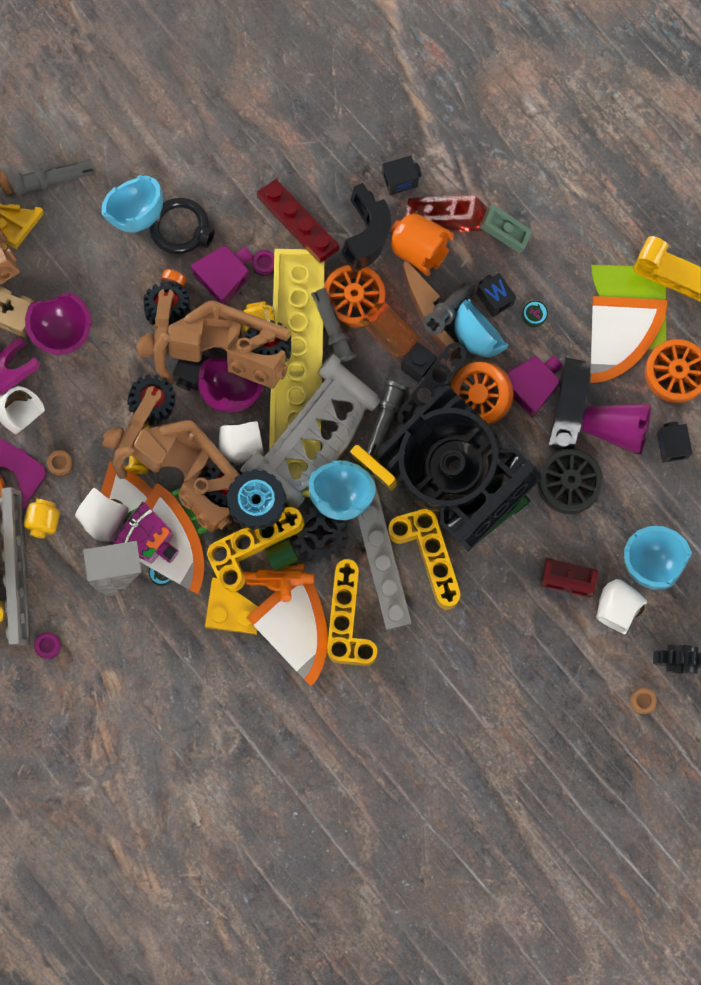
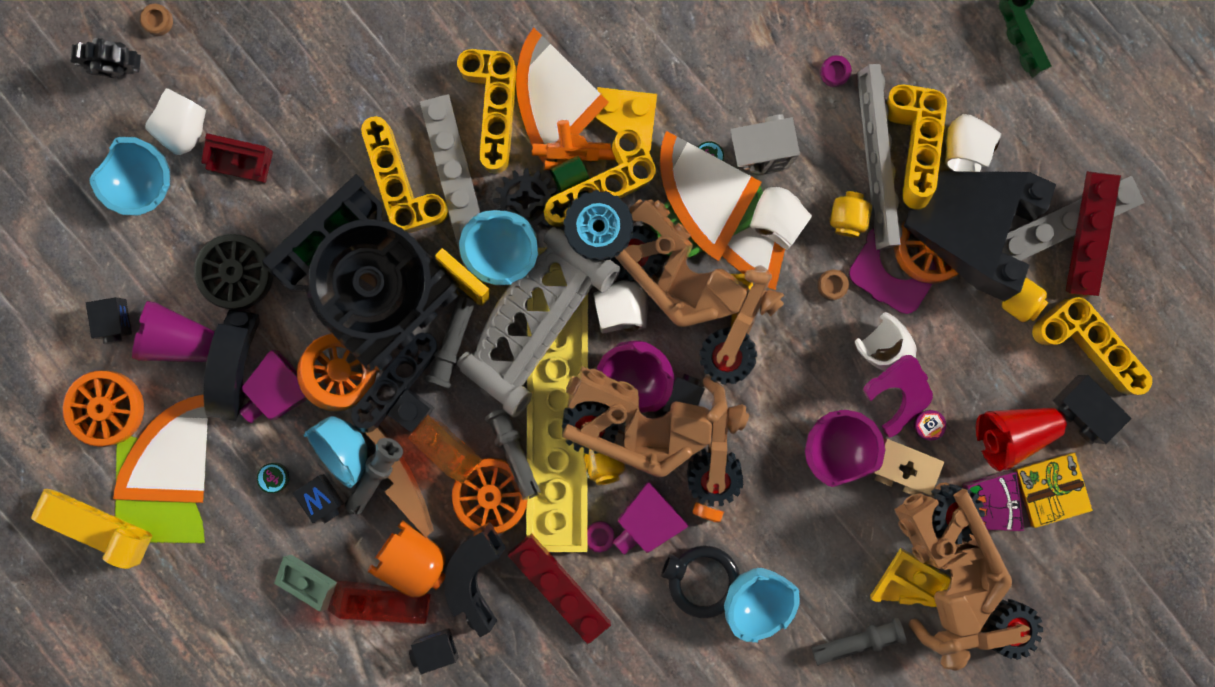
camera: 175 degrees left, 10 degrees up
magenta torso [112,501,179,564] -> none

